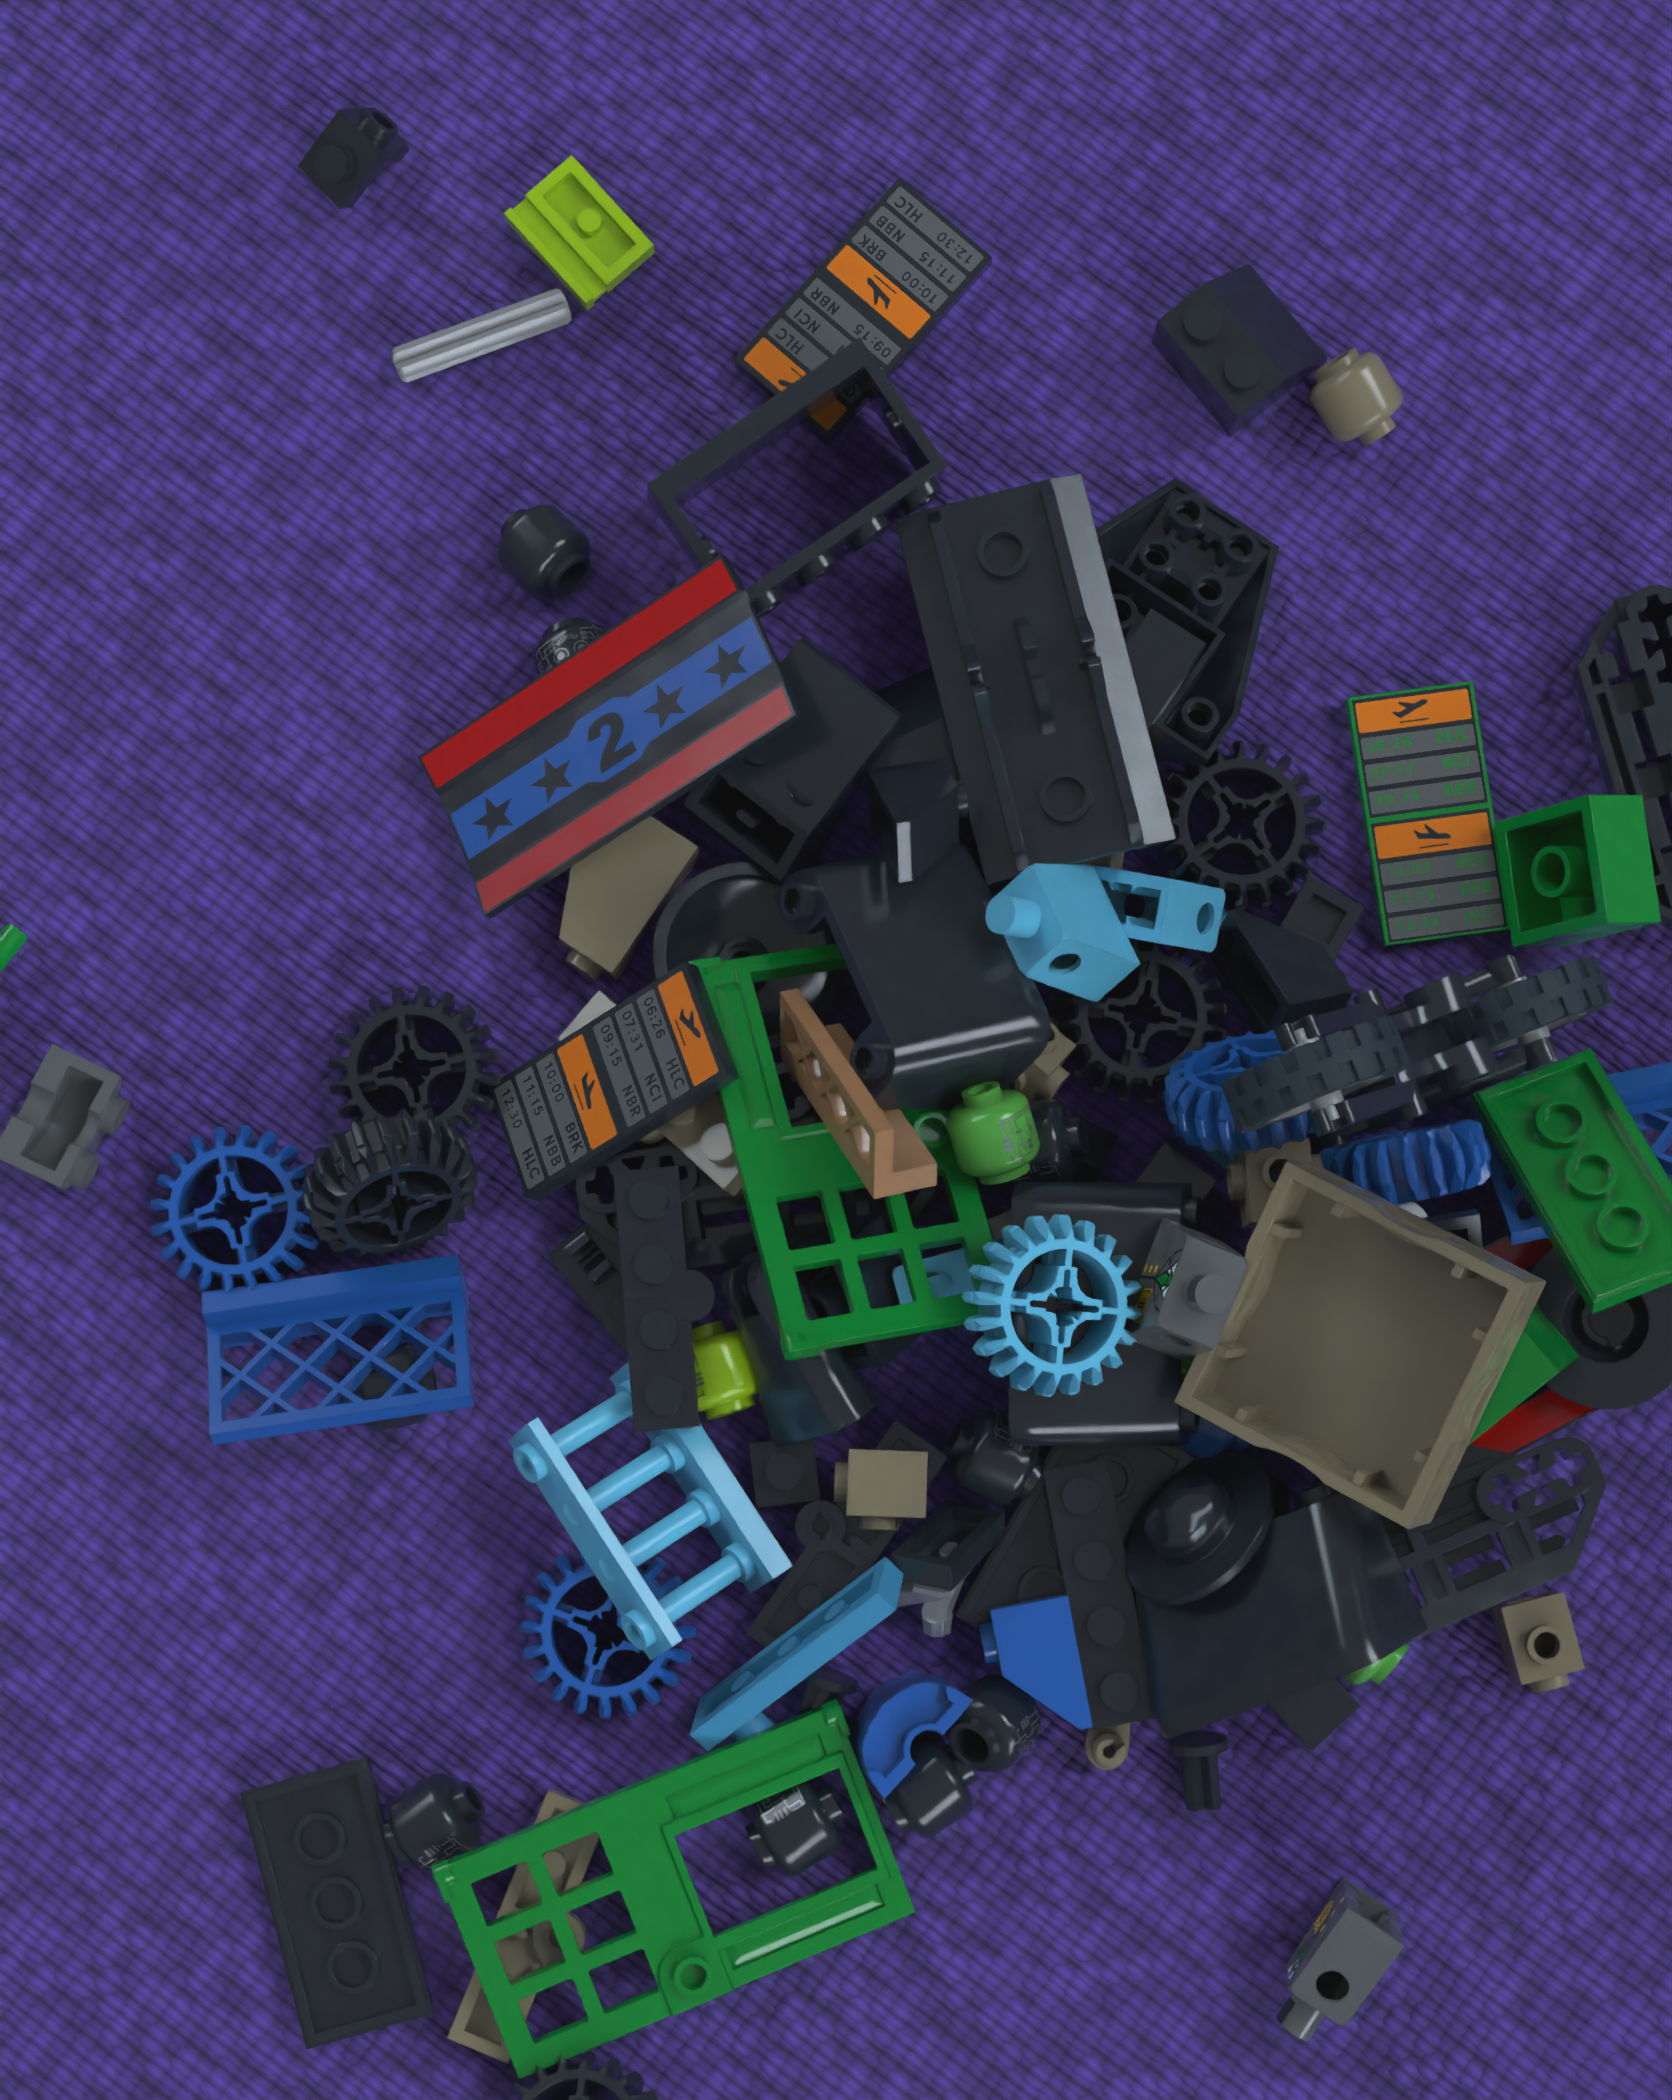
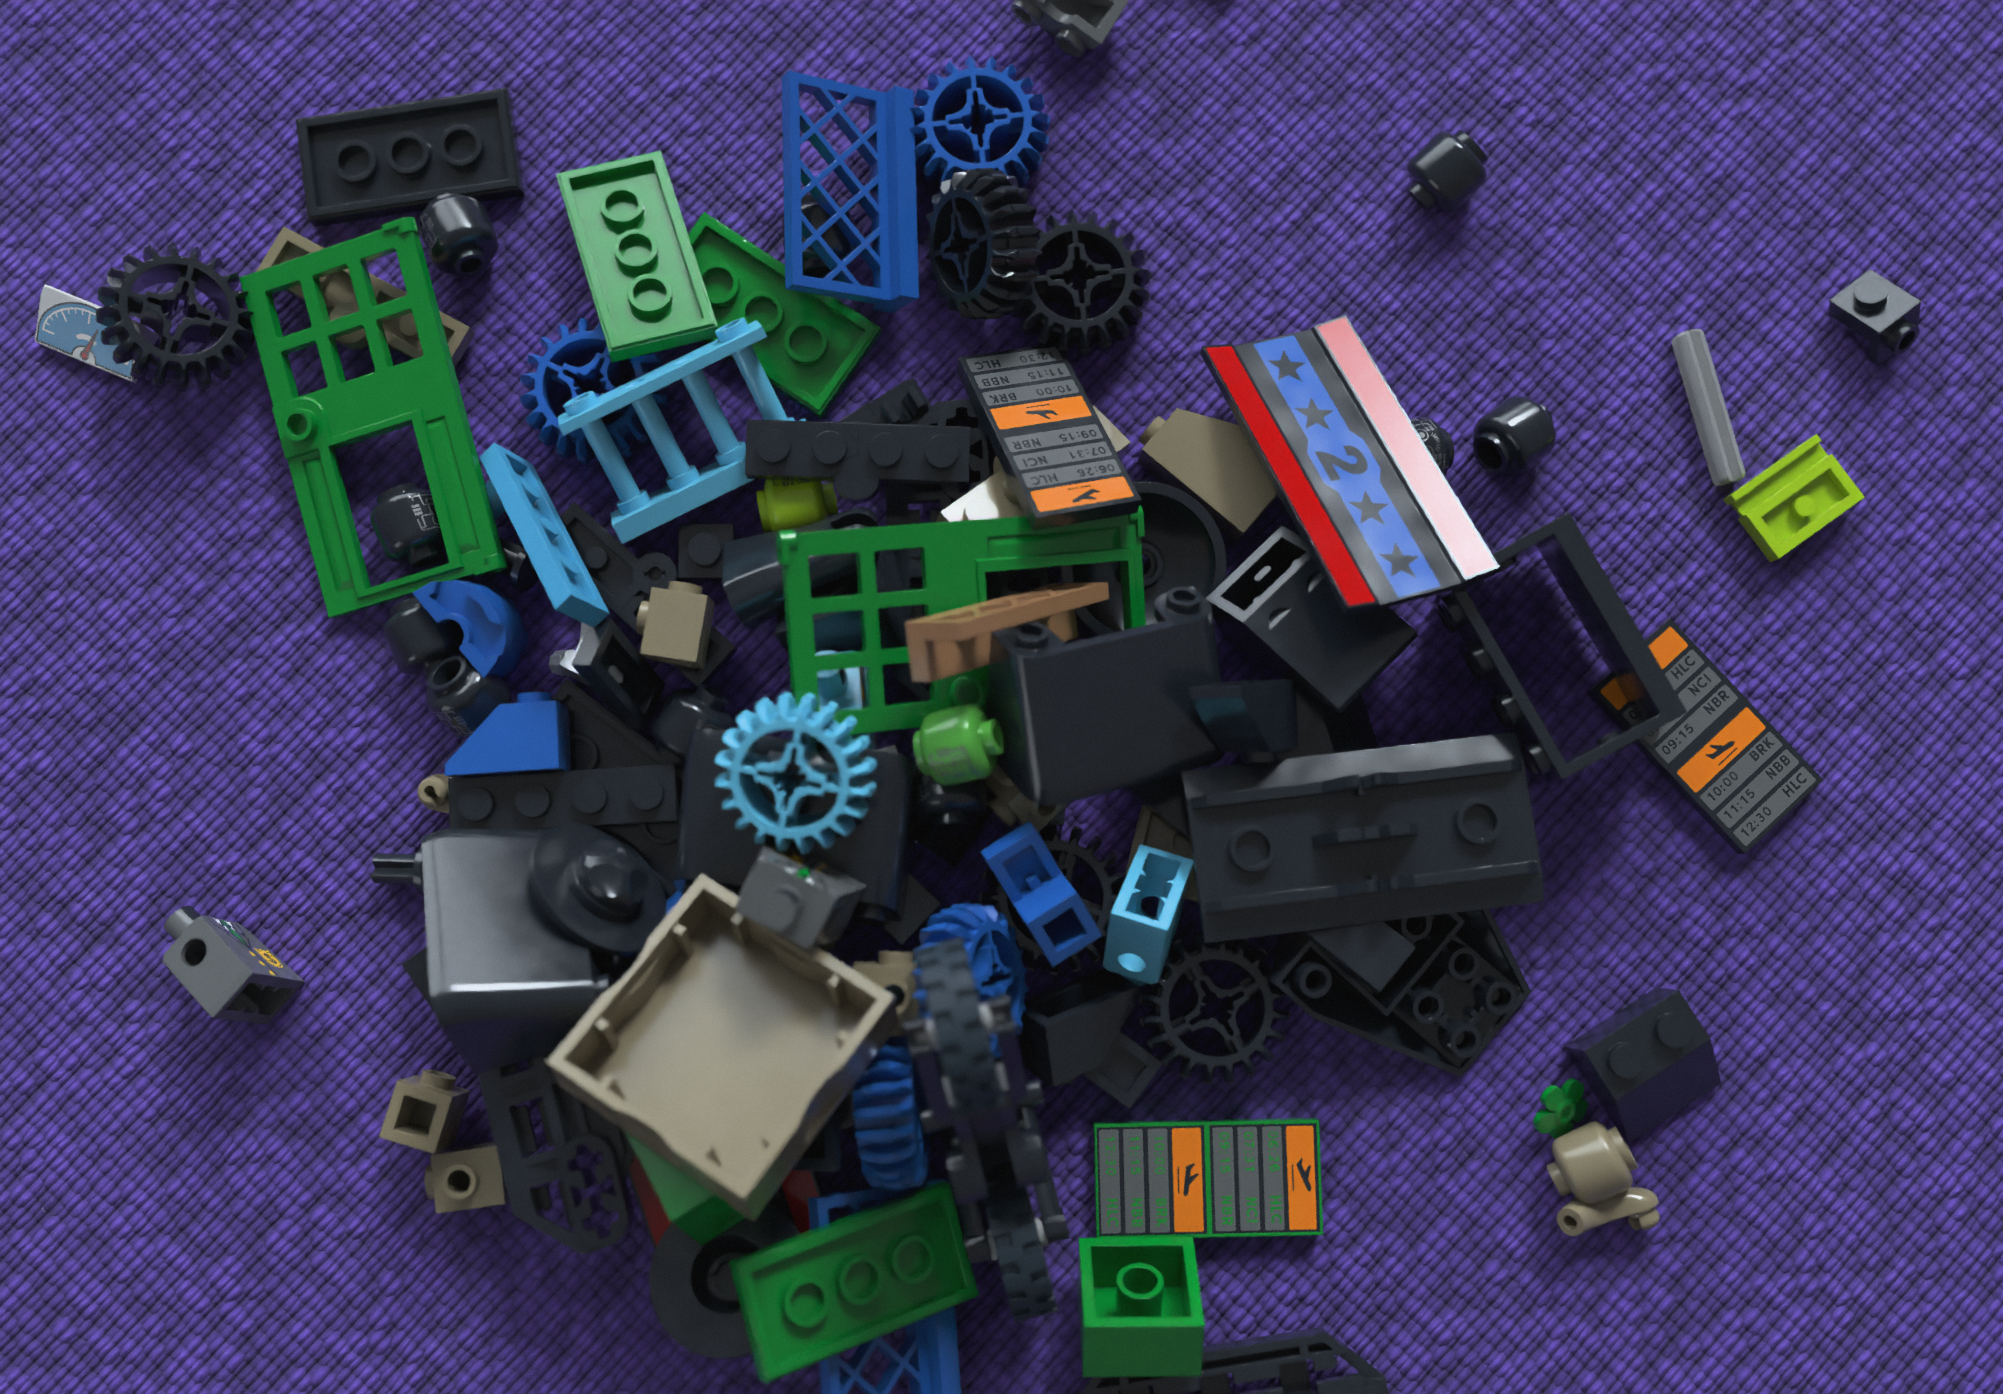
camera: 90 degrees right, 0 degrees up
medium azure torso [985,863,1140,1002] -> none
none -> dark tan brick [379,1069,470,1154]
none -> tile [556,151,718,363]
none -> green tile [688,212,881,420]
none -> blue brick [980,821,1102,967]
none -> black head [1406,130,1488,213]
none -> green plant [1533,1078,1588,1139]
none -> dark tan arm [1556,1187,1660,1236]

